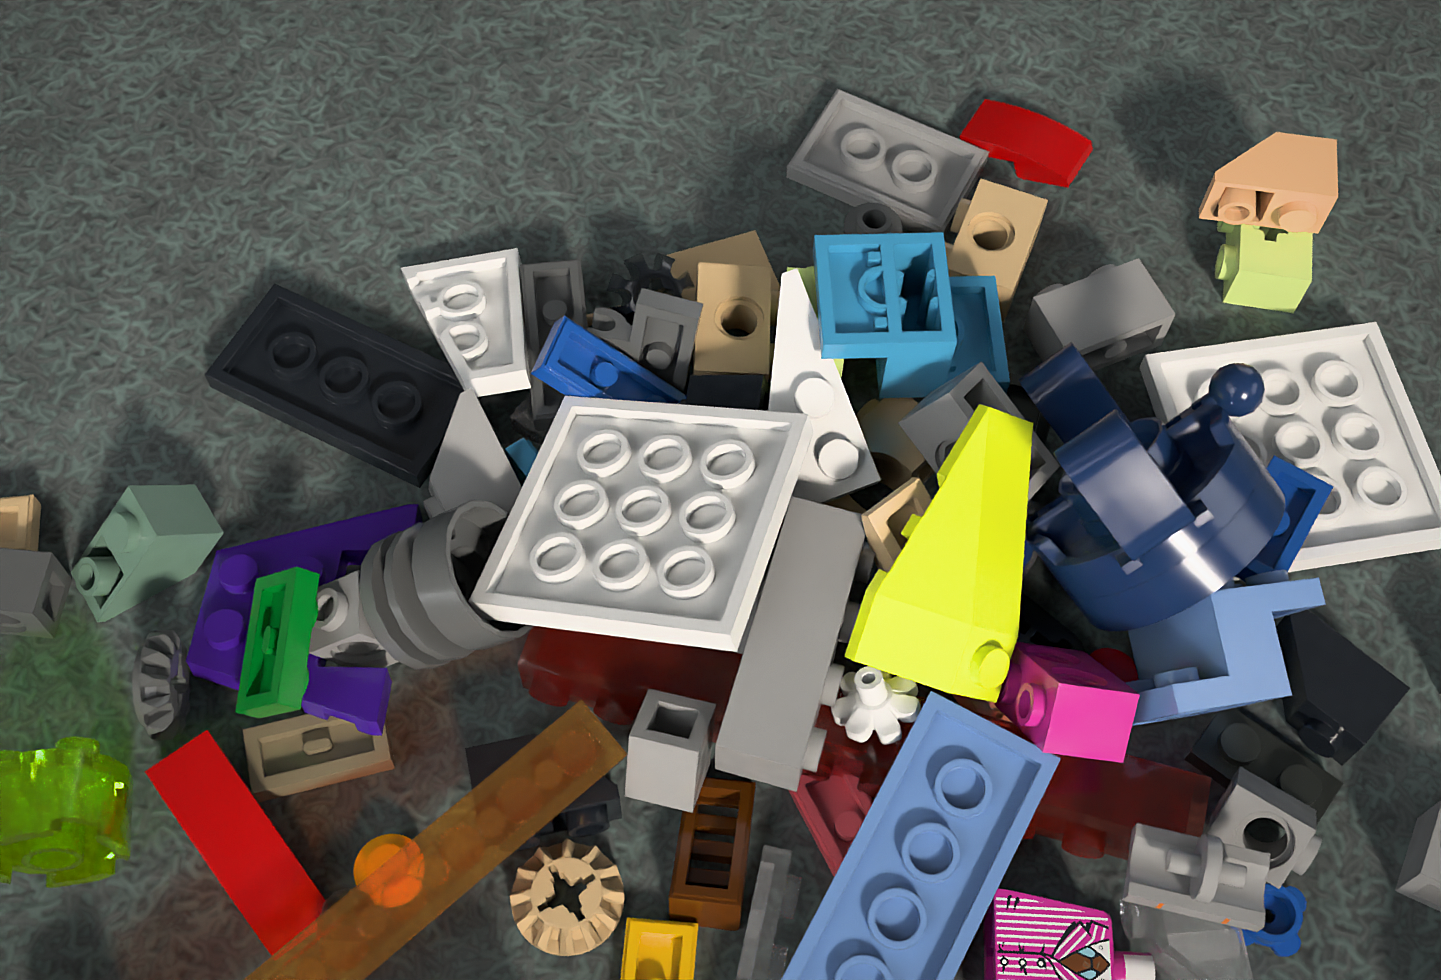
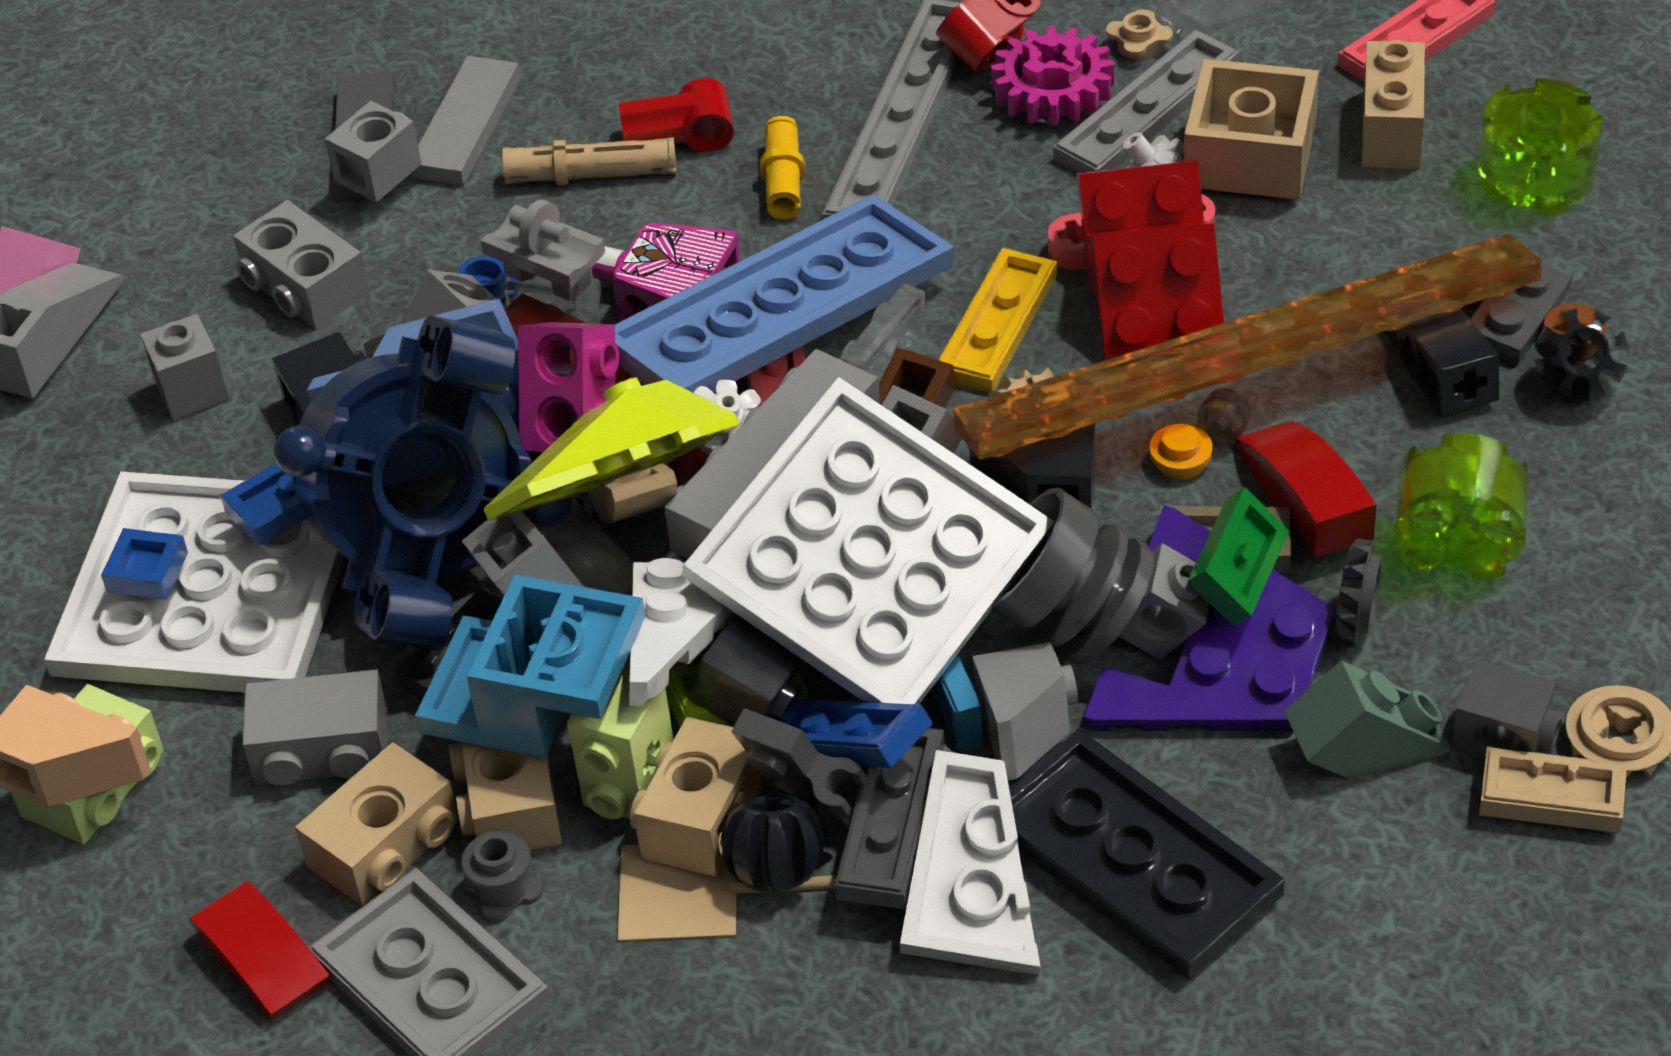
camera: 155 degrees left, 15 degrees down
none -> blue plate [101,528,188,600]

